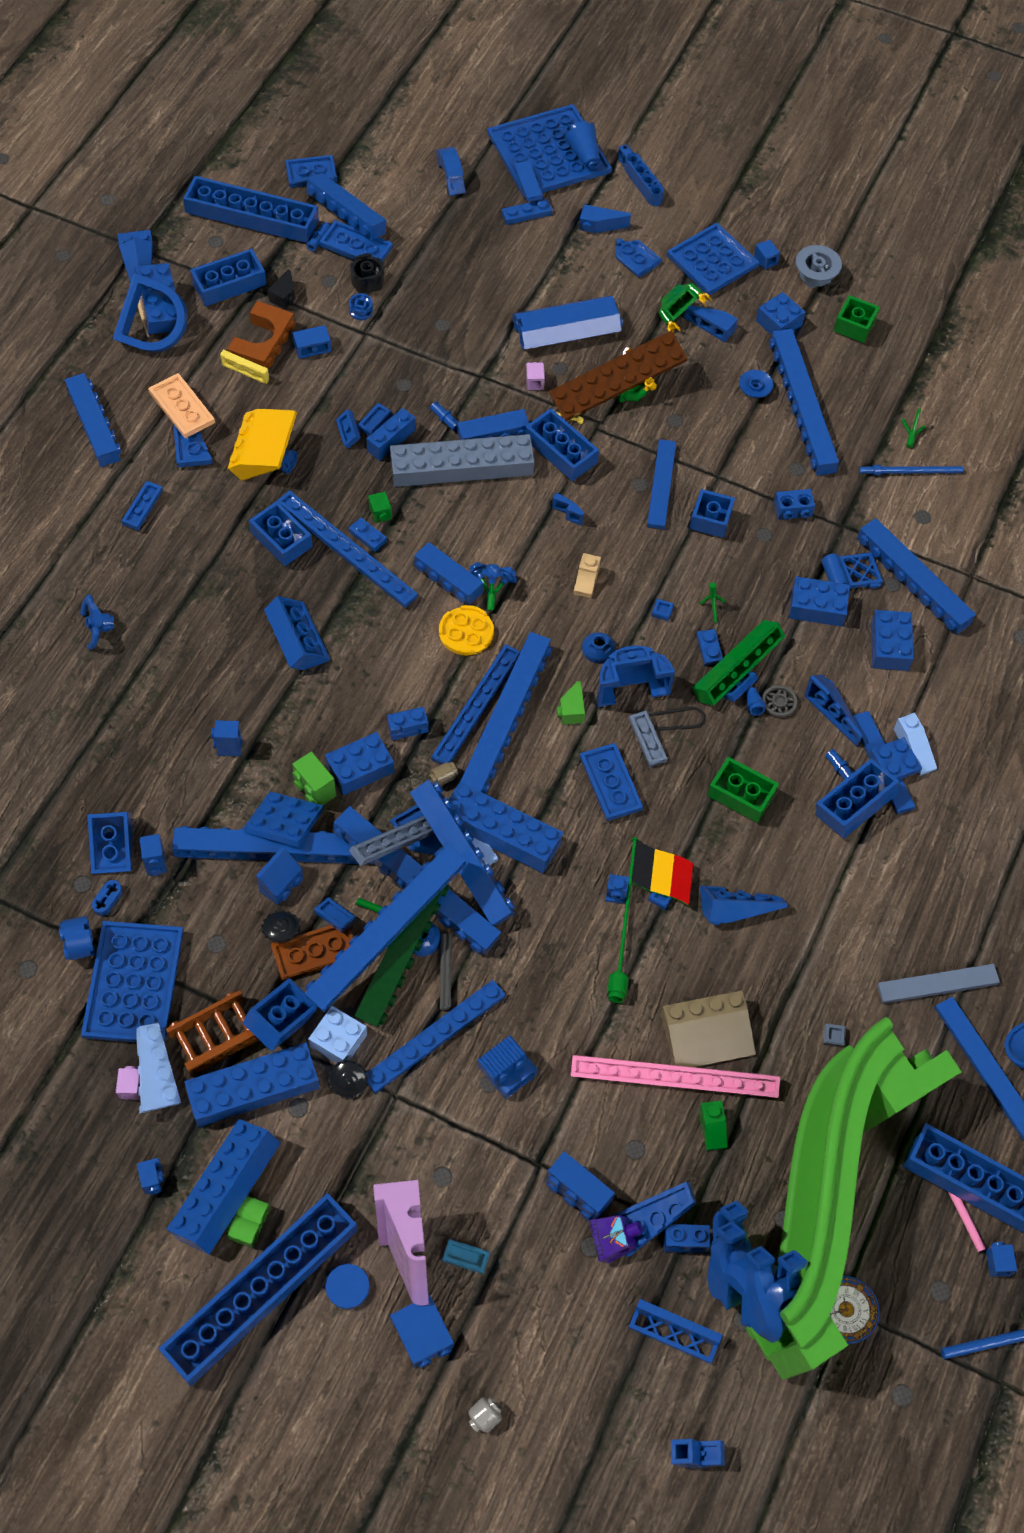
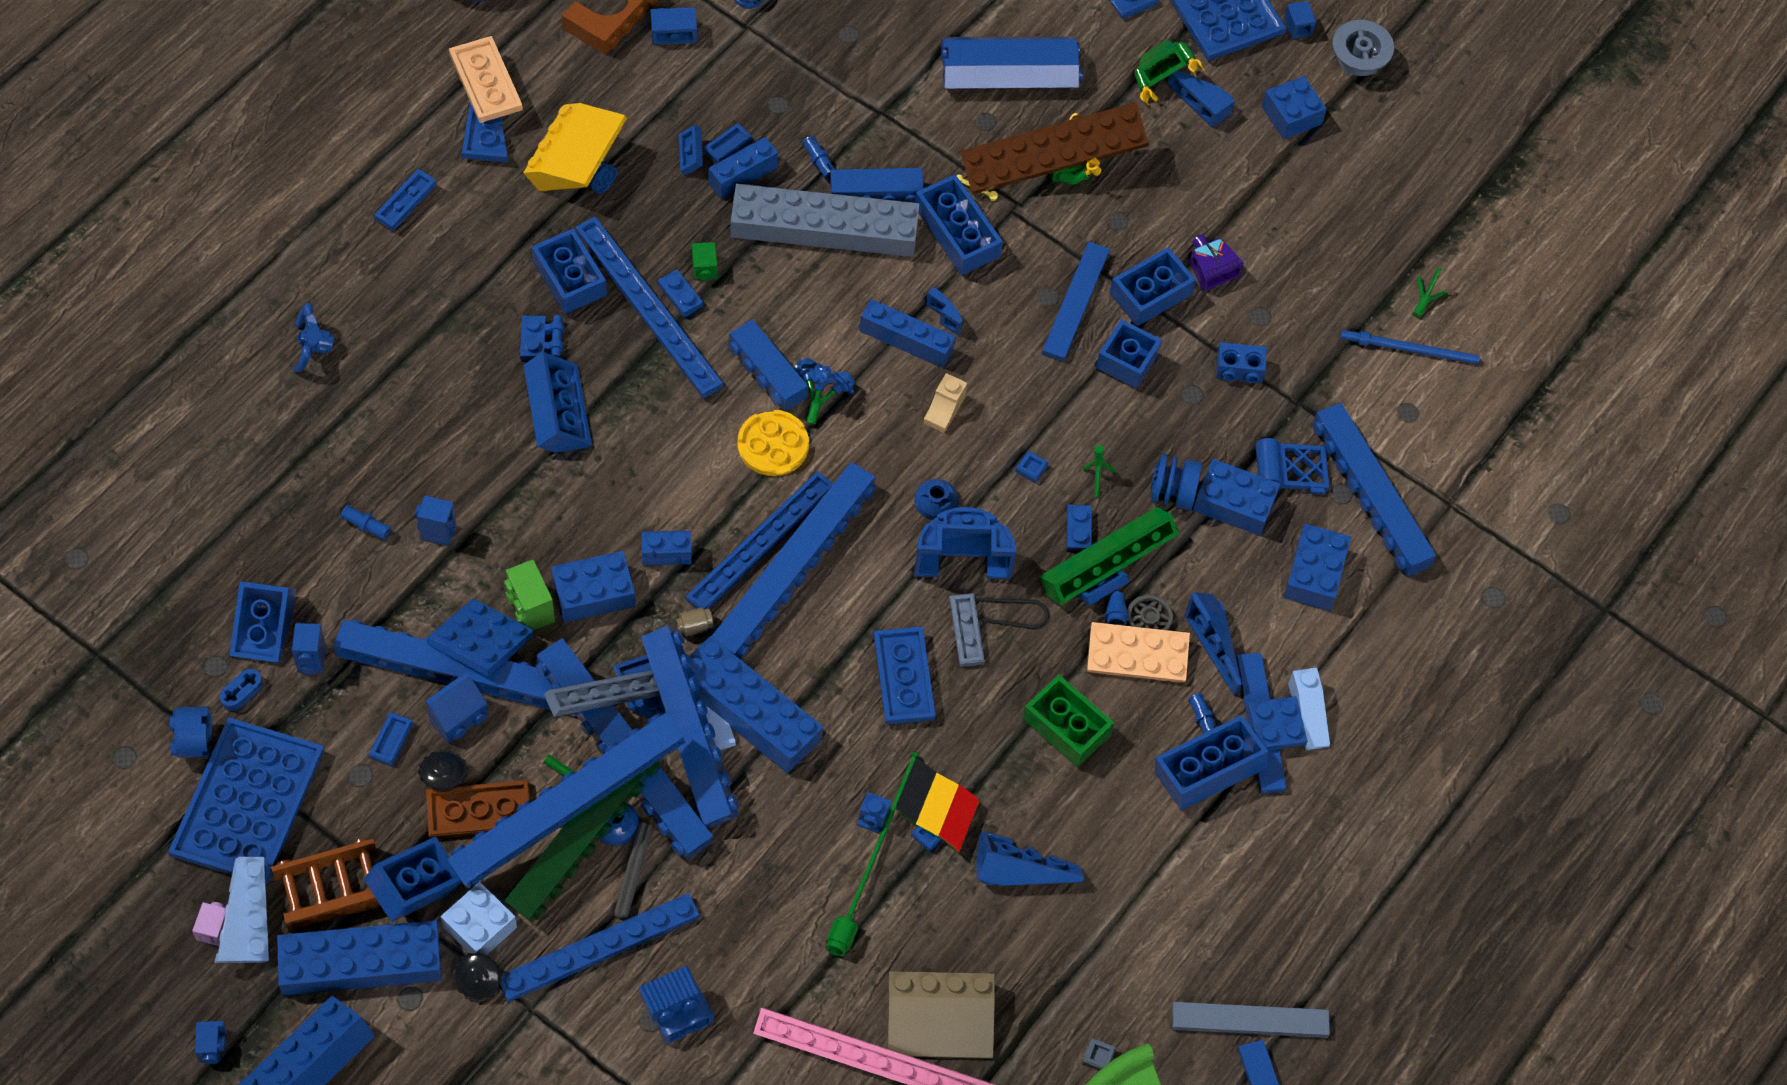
camera: 10 degrees right, 0 degrees up
blue brick [65,373,122,467] -> none
light yellow tile [220,350,269,384] -> none
blue tile [314,897,357,934] -> none
lavender brick [526,362,545,390] -> none
bright green slope [557,681,585,725] -> none
blue dish [739,370,773,398] -> none
blue brick [769,329,839,476] -> none
green brick [833,295,880,343] -> none
none -> blue pin [341,505,391,540]
none -> blue tile [369,712,414,767]
none -> blue plate [520,315,564,361]
none -> blue brick [860,299,956,369]
none -> light nougat plate [1087,622,1190,683]
none -> blue brick [1110,247,1196,327]
none -> blue wheel [1150,454,1202,511]
none -> dark purple torso [1190,235,1244,292]

